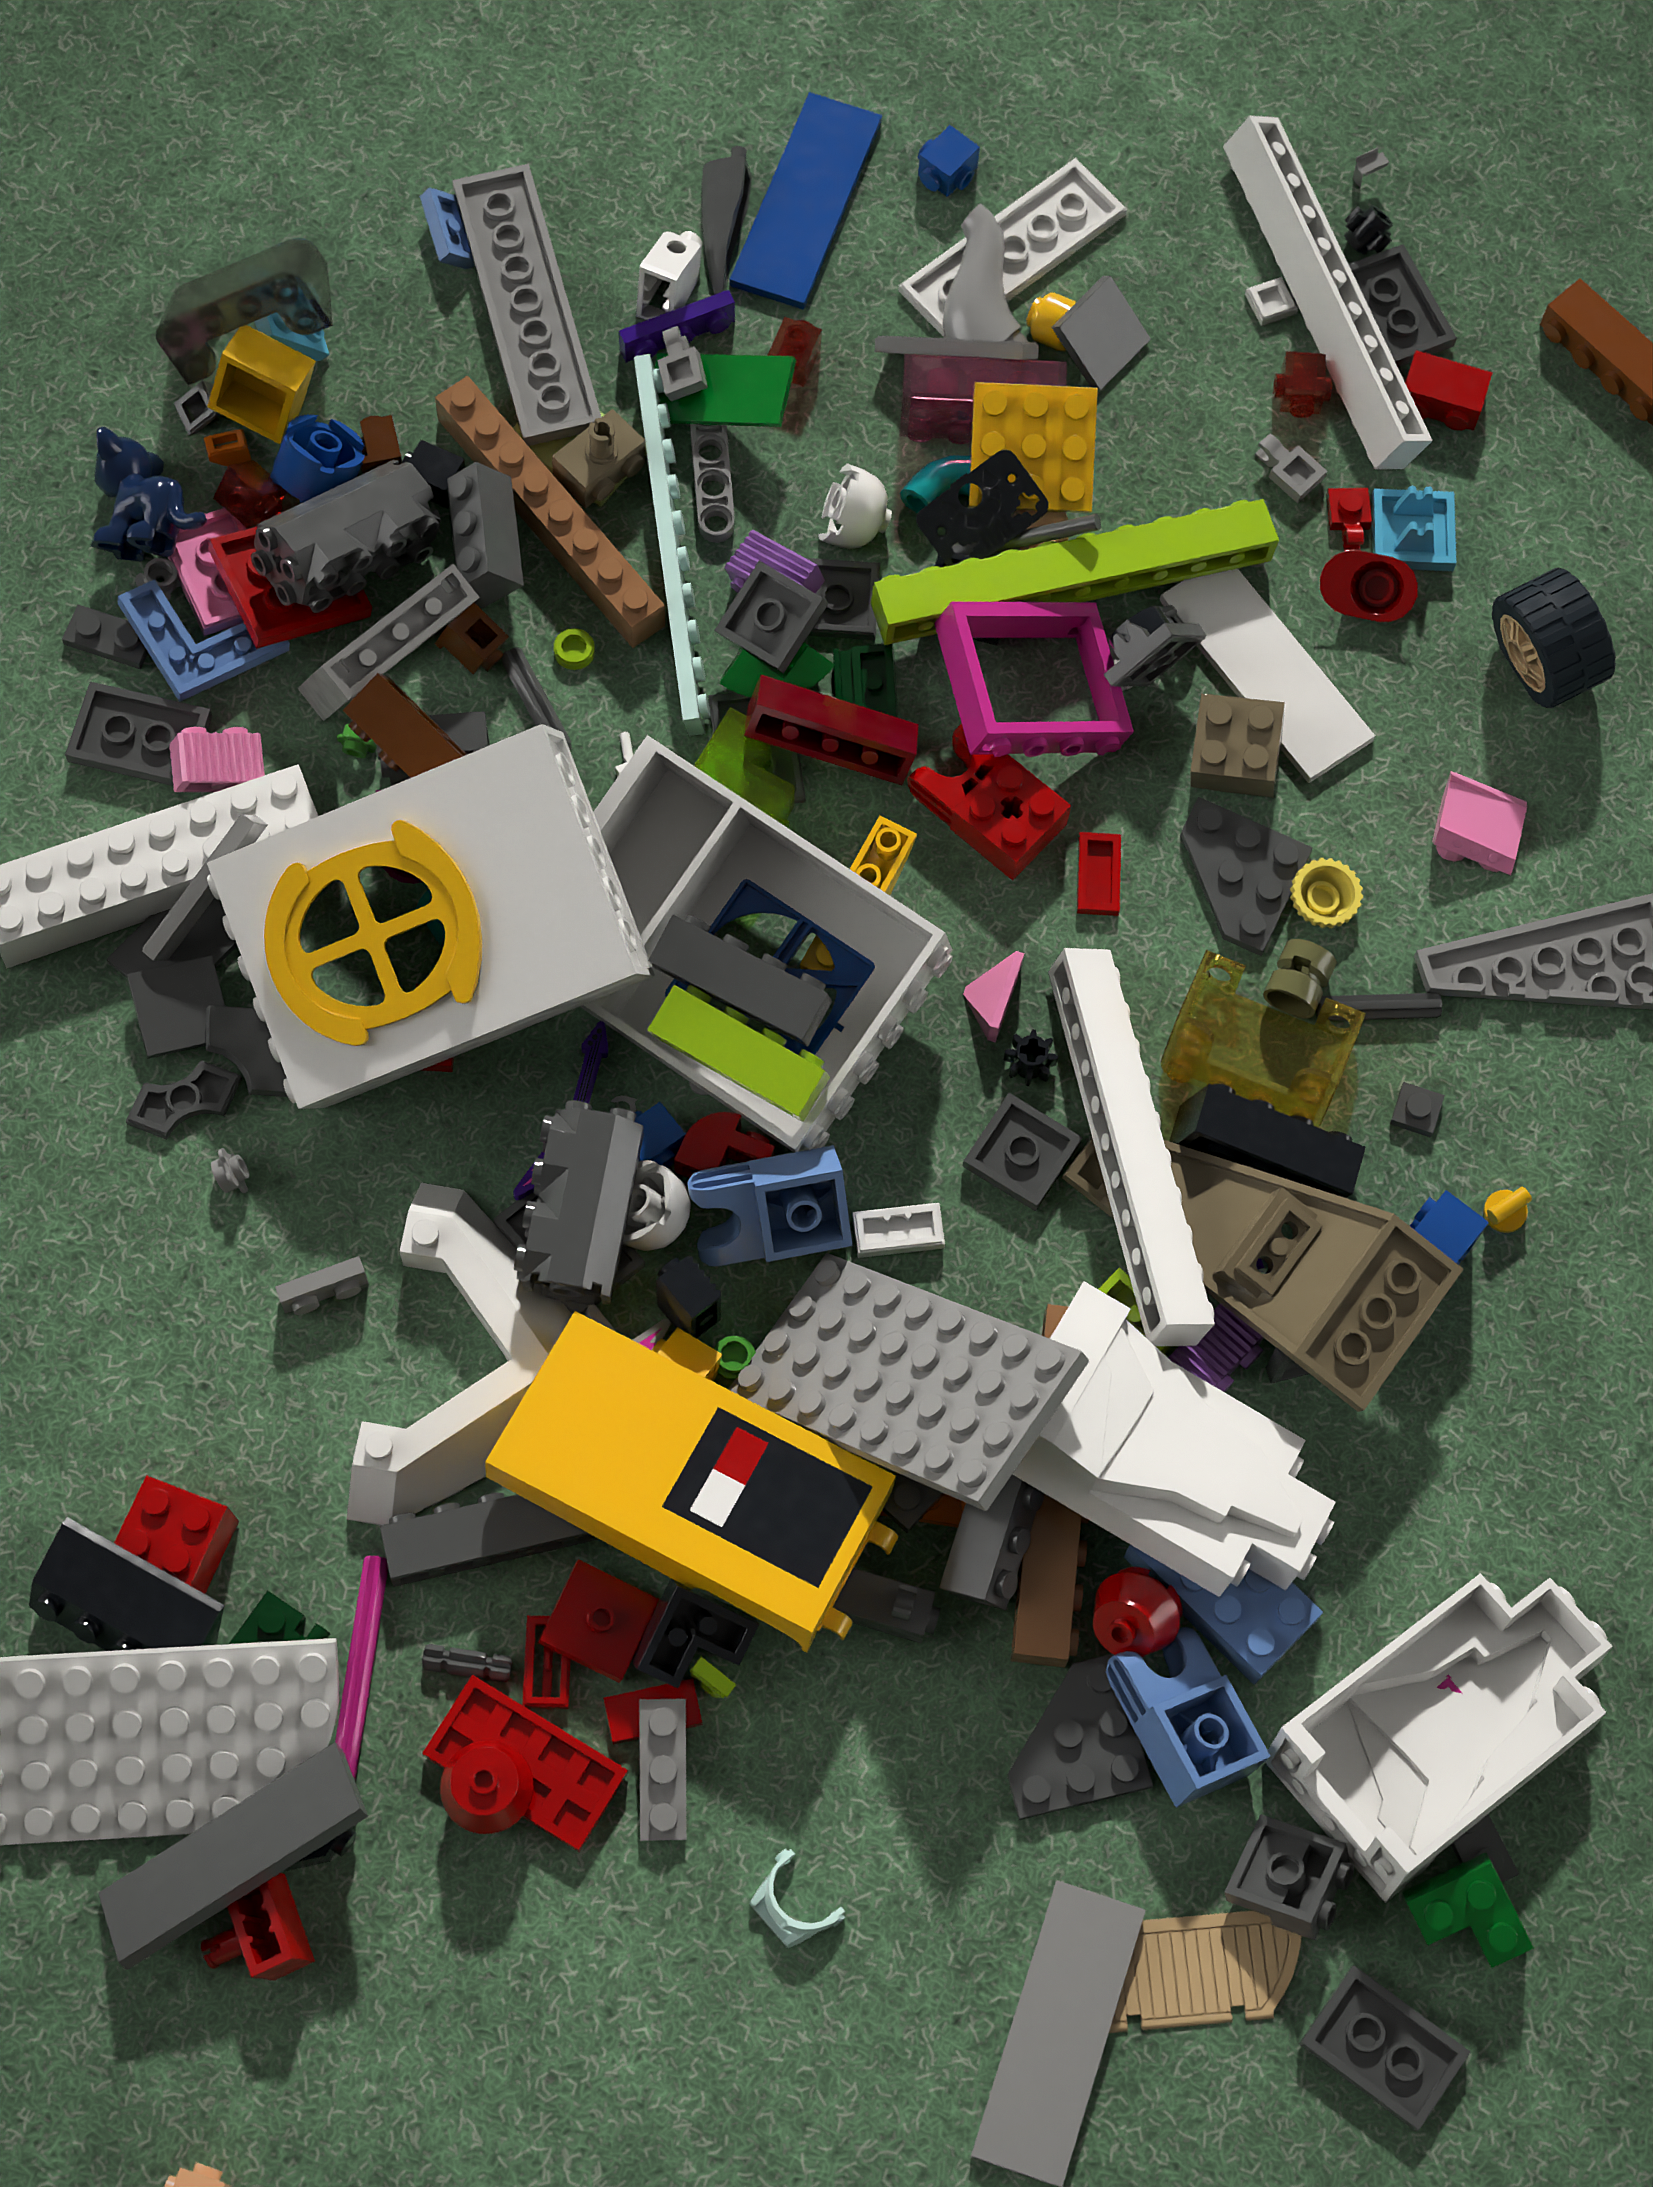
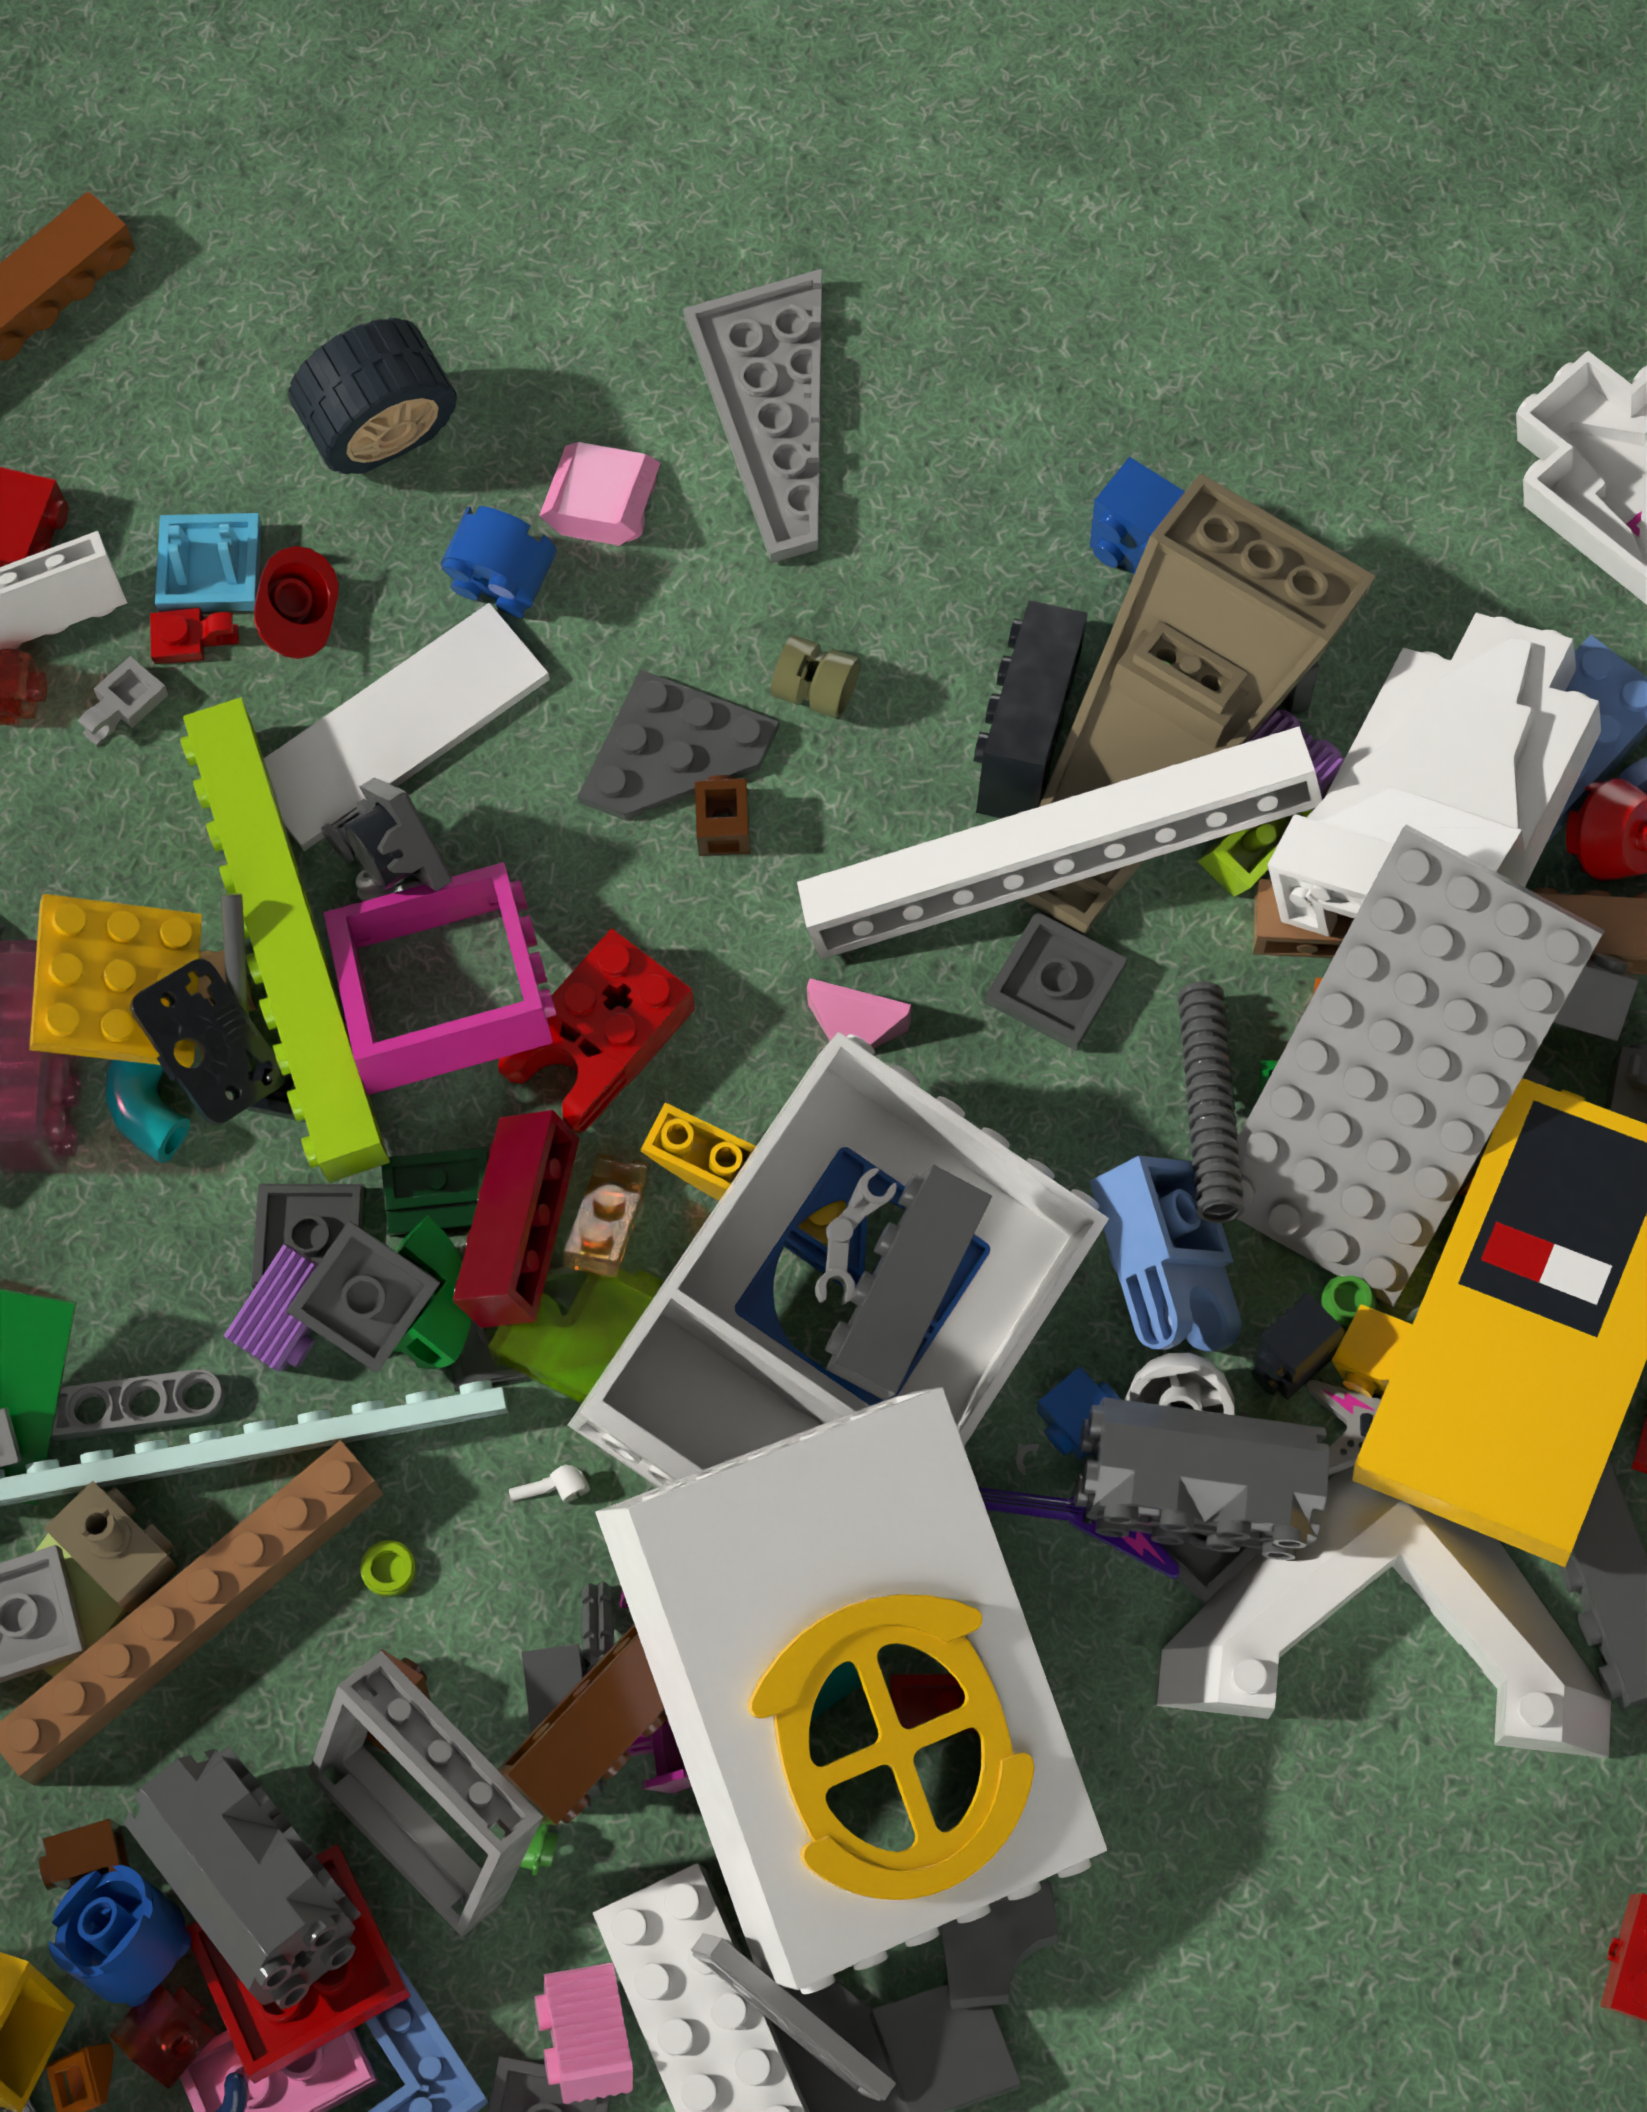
camera: 85 degrees left, 0 degrees up
dark grey tile [126,1060,242,1140] -> none
light grey plate [211,1148,249,1193] -> none
light grey plate [275,1256,368,1315] -> none
black brick [401,440,465,509] -> none
dark grey slope [447,462,524,609] -> none
dark grey axle [501,647,571,750] -> none
lime brick [647,985,830,1122] -> none
red brick [674,1112,775,1178] -> none
white cylinder [819,463,892,549] -> none
white plate [852,1203,945,1258] -> none
black gear [1003,1029,1058,1086] -> none
red tile [1077,832,1121,916] -> none
clear yellow windscreen [1161,950,1366,1128] -> none
dark tan brick [1190,693,1285,798] -> none
light yellow hat [1290,858,1363,928] -> none
dark grey axle [1316,993,1442,1021] -> none
dark grey plate [1390,1082,1445,1138] -> none
yellow plate [1483,1187,1532,1233] -> none
none -> blue brick [441,506,557,618]
none -> clear orange plate [563,1152,651,1277]
none -> reddish brown brick [695,775,750,856]
none -> light grey piece [815,1168,896,1305]
none -> dark grey piece [1177,981,1245,1223]

